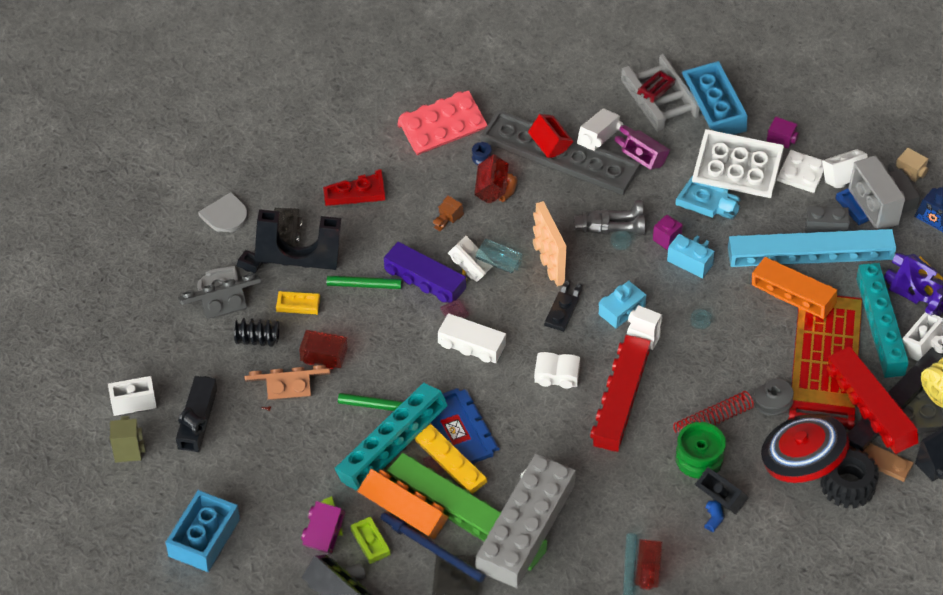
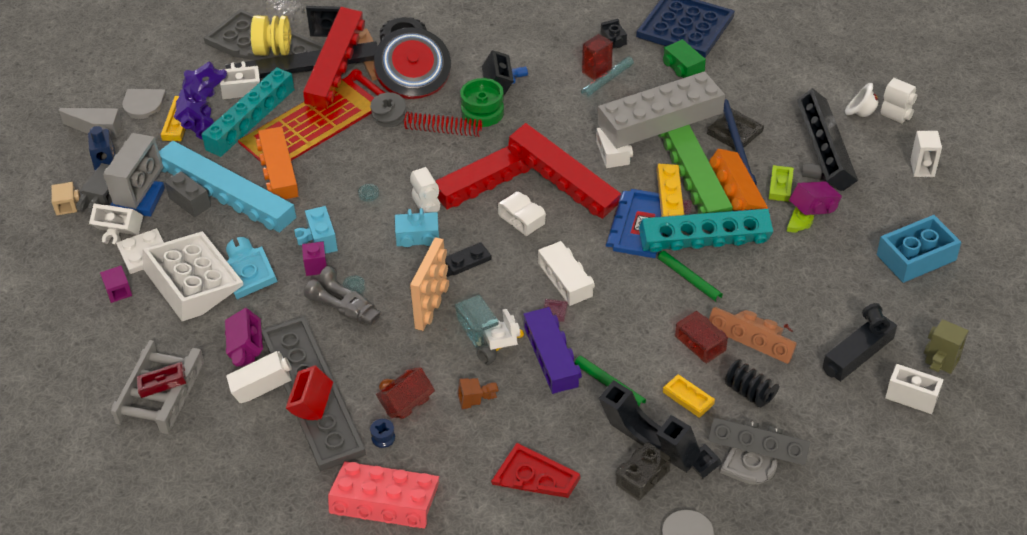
camera: 140 degrees left, 5 degrees down
dark azure slope [682,61,747,135] -> none
none -> red brick [508,123,621,219]

